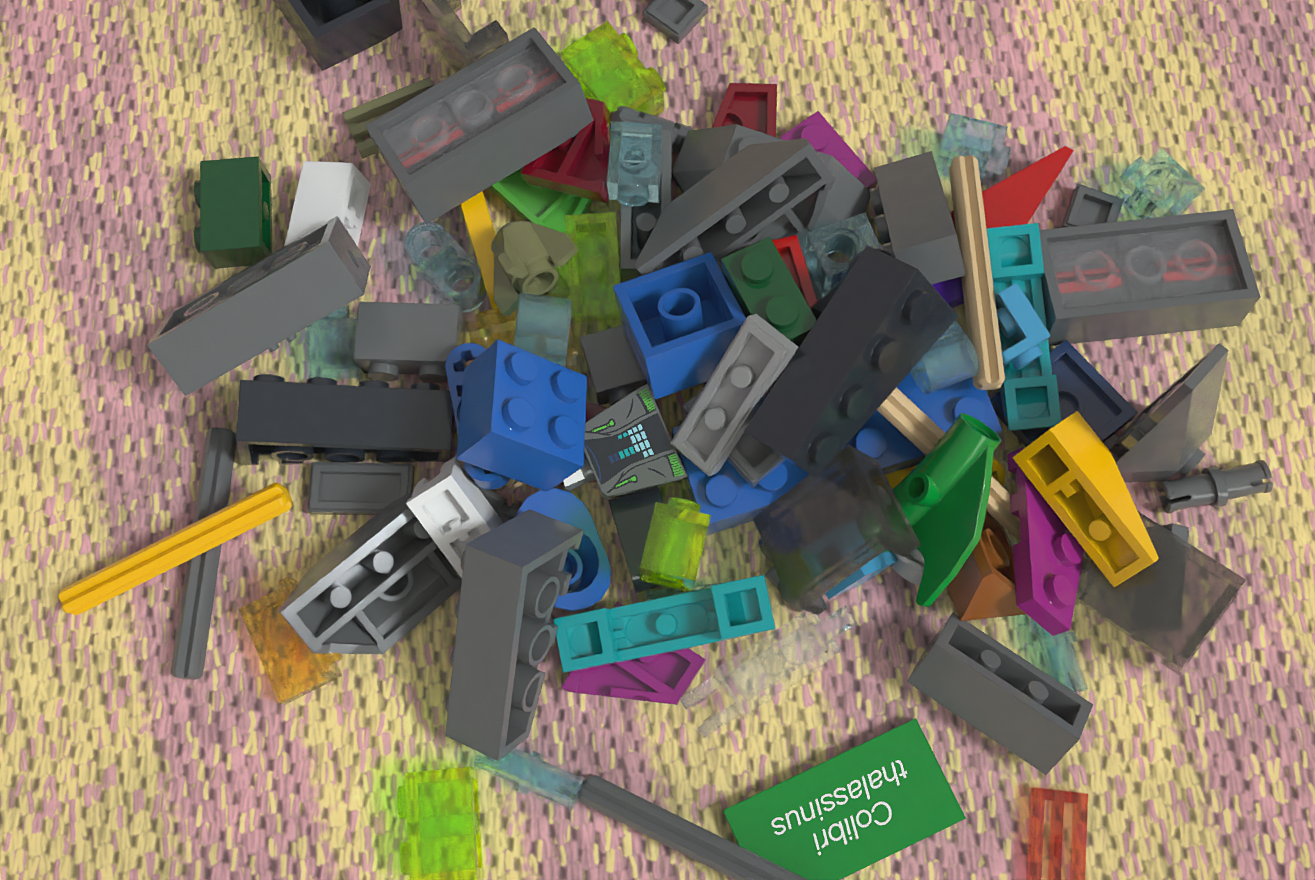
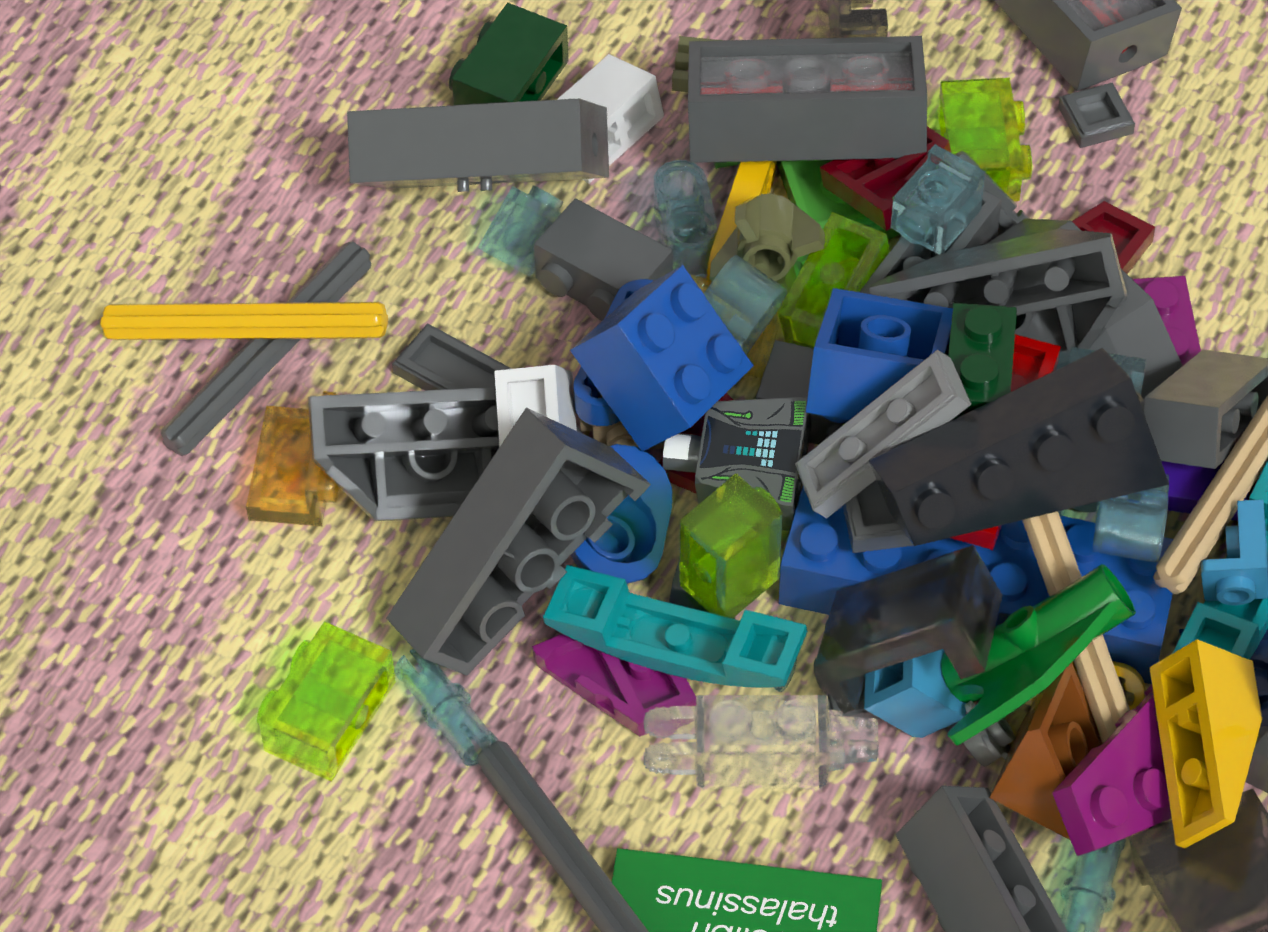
camera: 30 degrees right, 20 degrees down
black wedge [236,374,452,465] -> none

